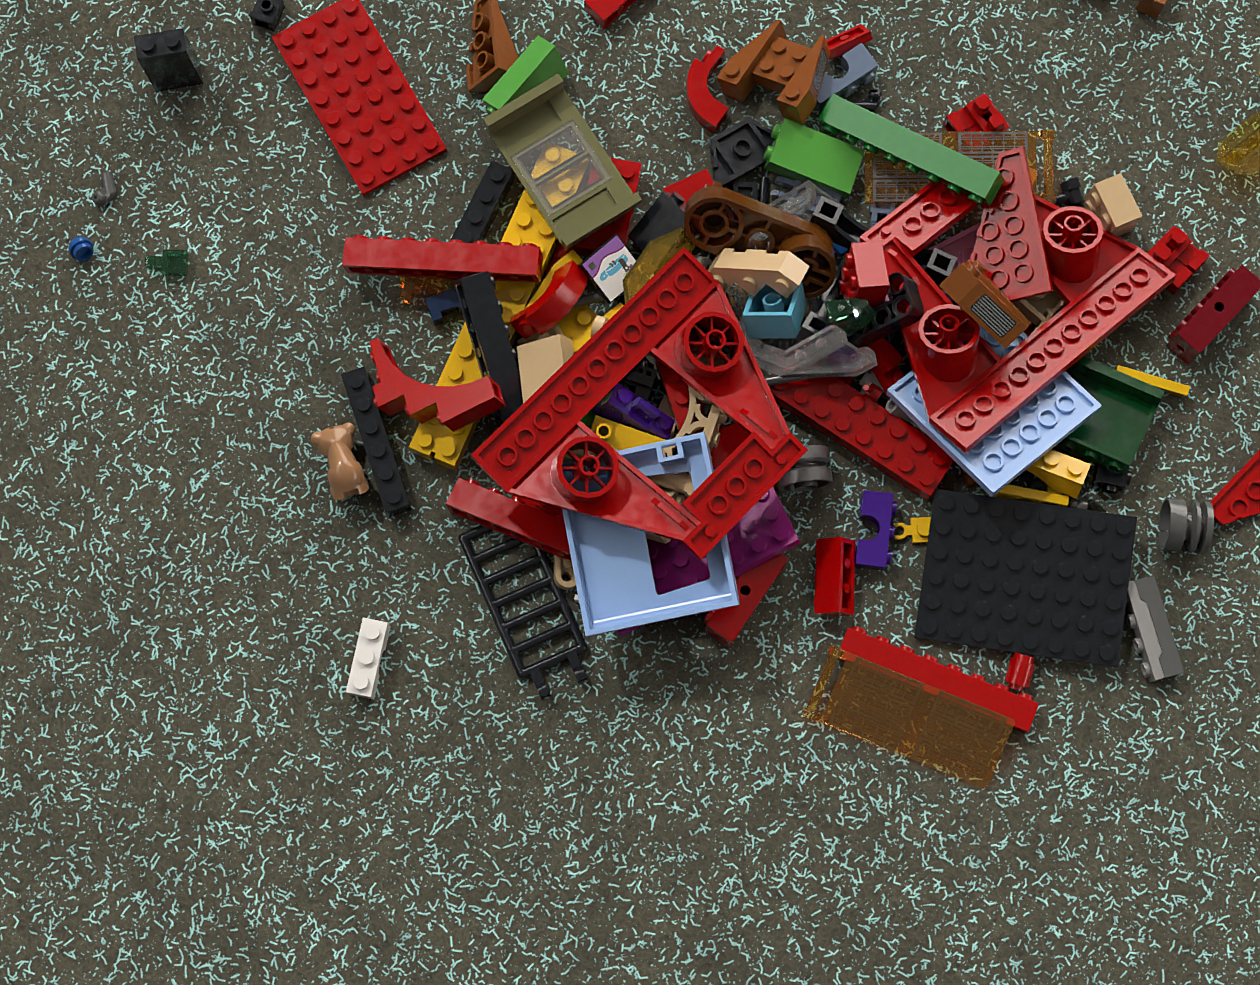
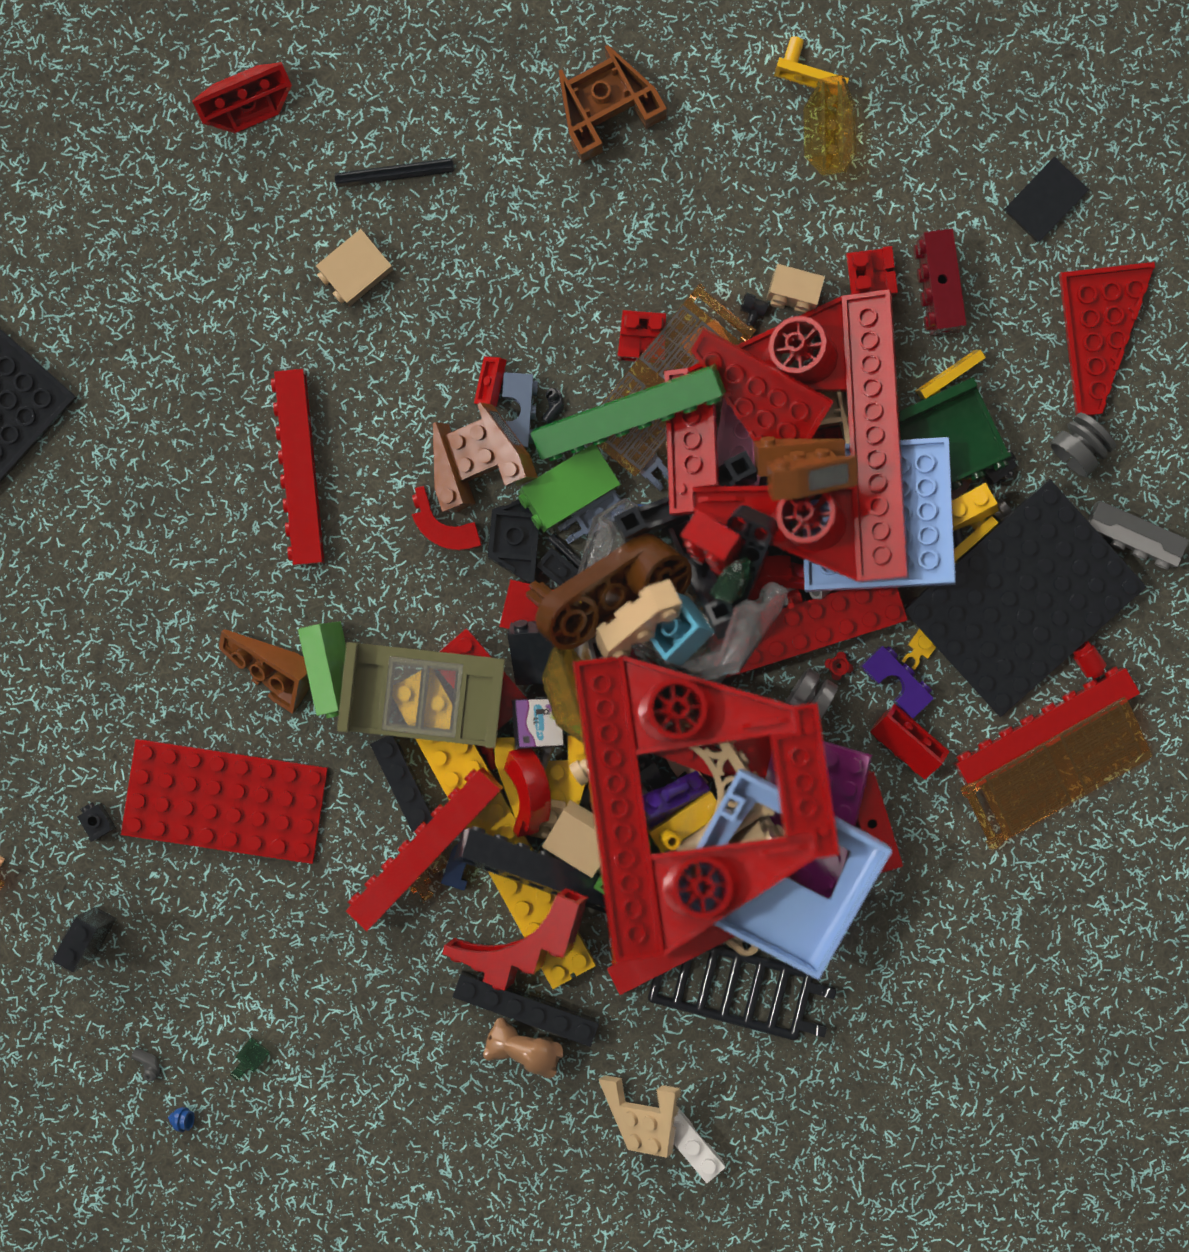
camera: 55 degrees left, 10 degrees up
none -> tan wing [599,1076,681,1158]
none -> red plate [824,652,853,680]

